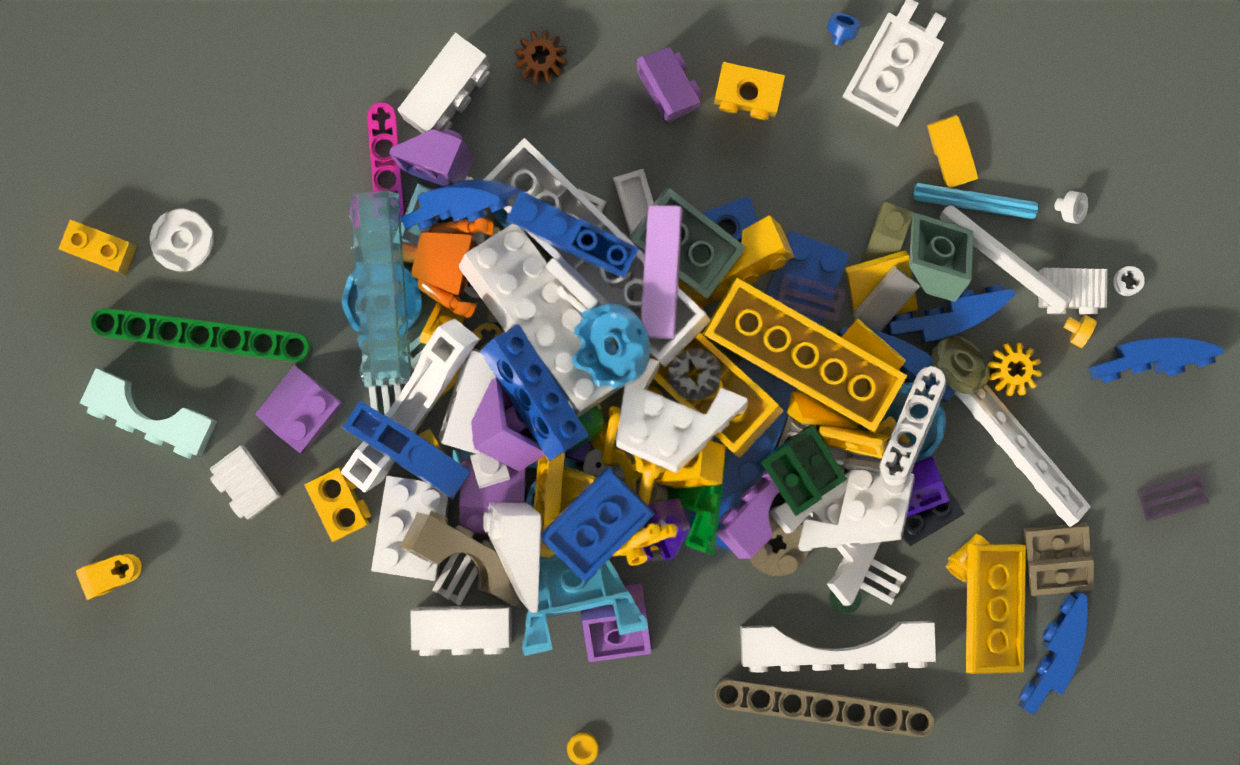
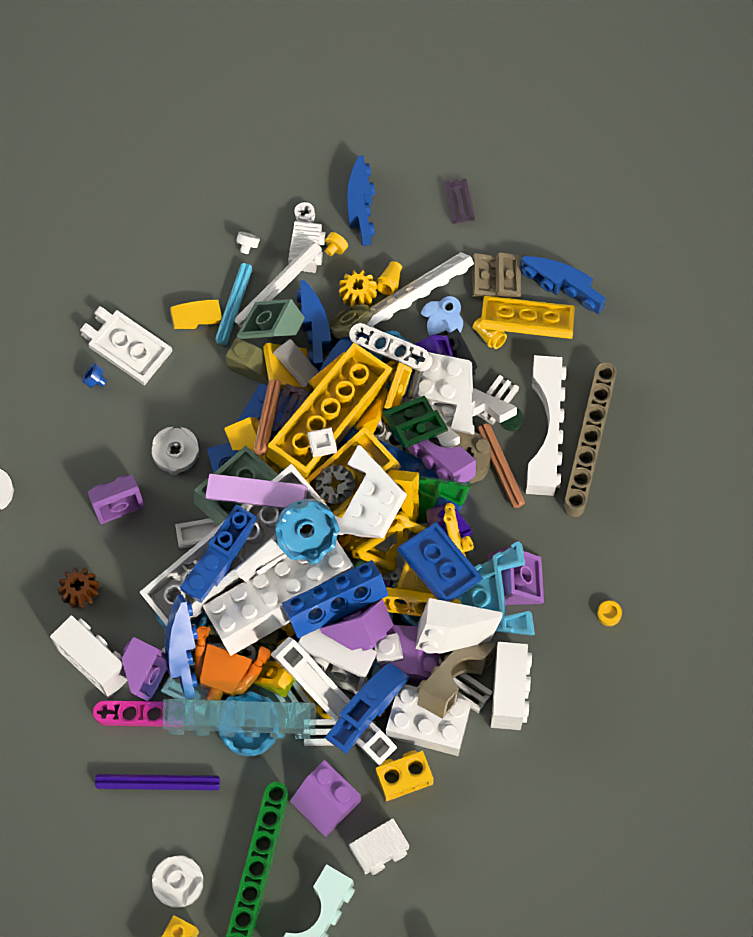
camera: 85 degrees left, 20 degrees down
yellow brick [714,62,785,120] -> none
none -> dark purple axle [95,774,220,790]
none -> white plate [152,427,200,475]
none -> nougat axle [254,379,281,456]
none -> white tile [307,428,337,457]
none -> yellow cone [376,261,402,295]
none -> light blue plate [421,296,463,336]
none -> nougat axle [478,423,525,508]

